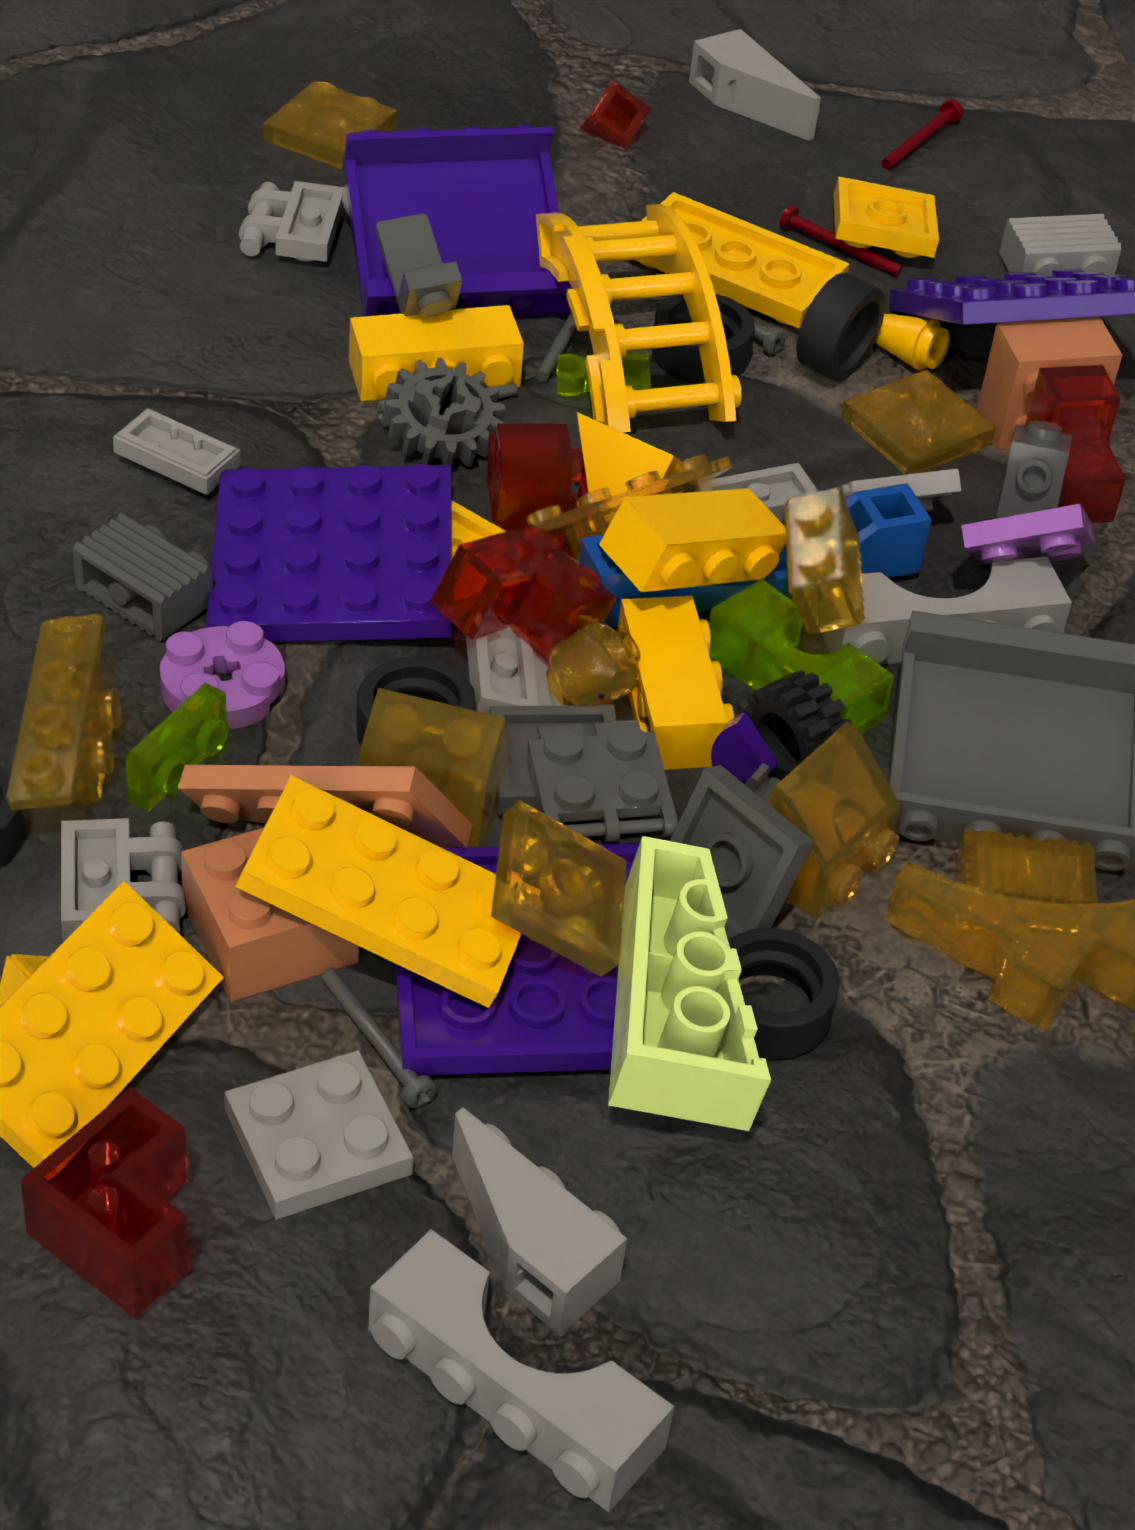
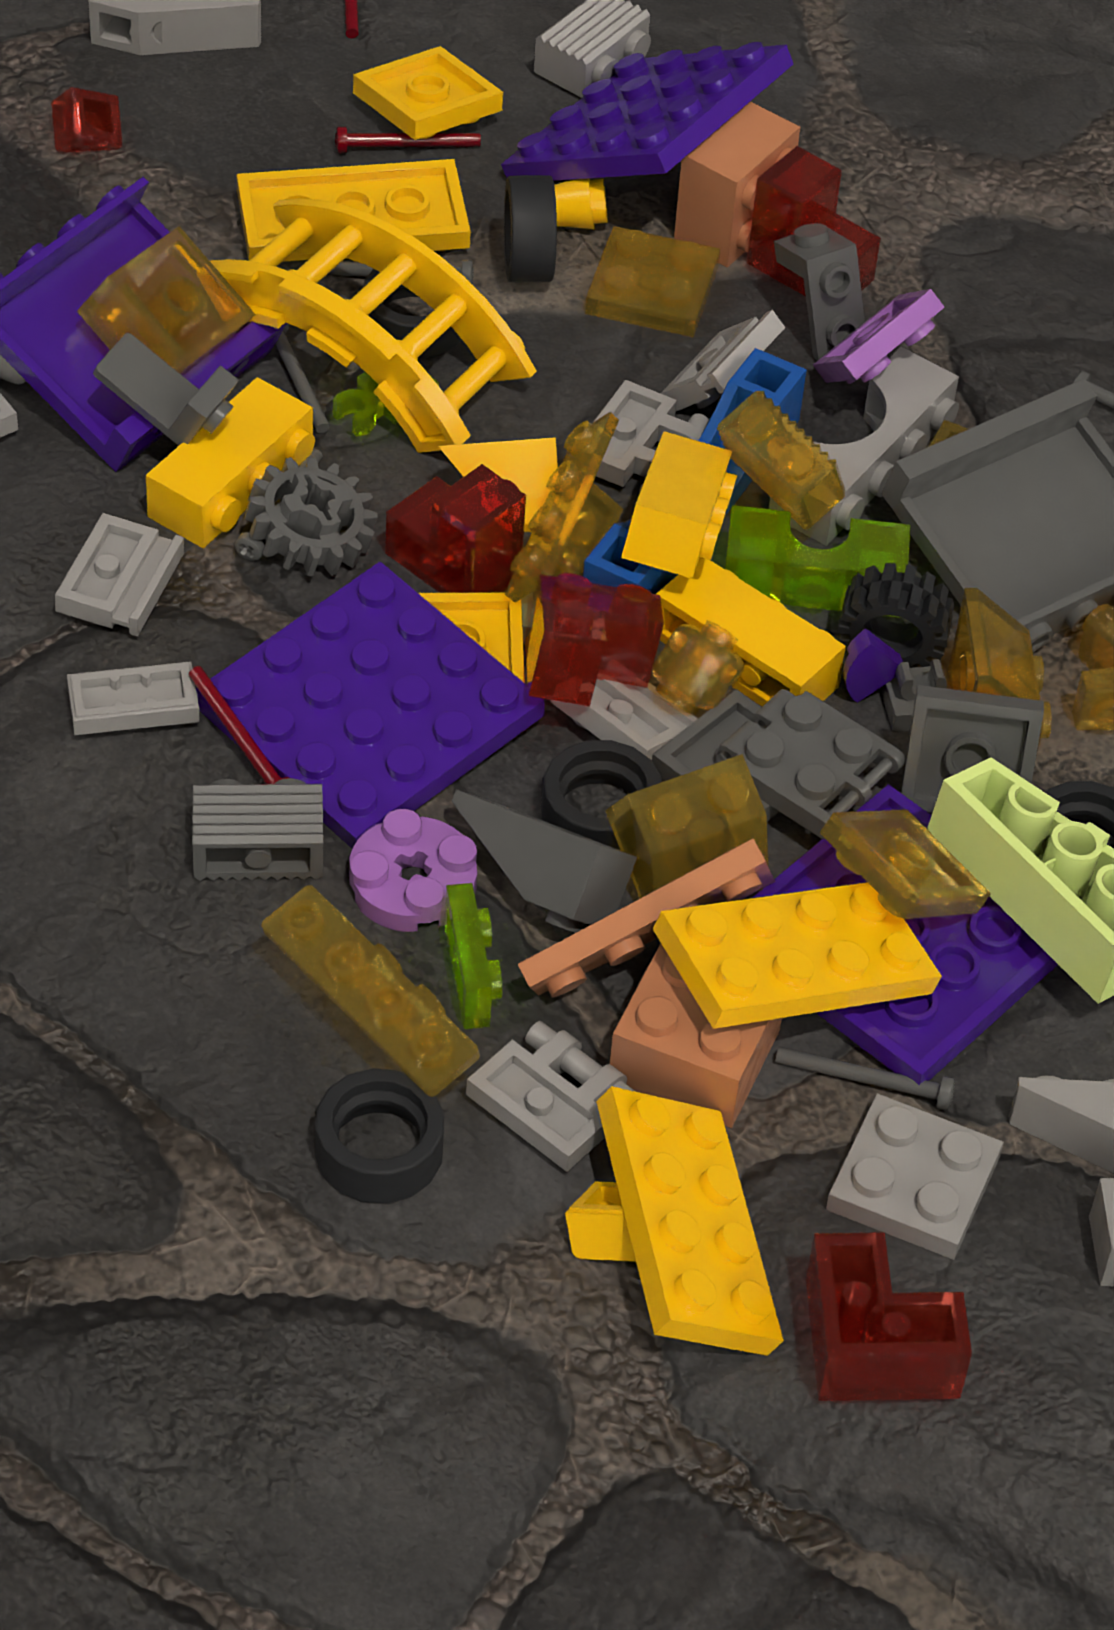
camera: 40 degrees left, 5 degrees up
none -> light grey plate [55,513,184,636]
none -> clear yellow slope [77,226,256,375]
none -> dark red piece [188,666,290,784]
none -> dark grey slope [452,789,637,933]

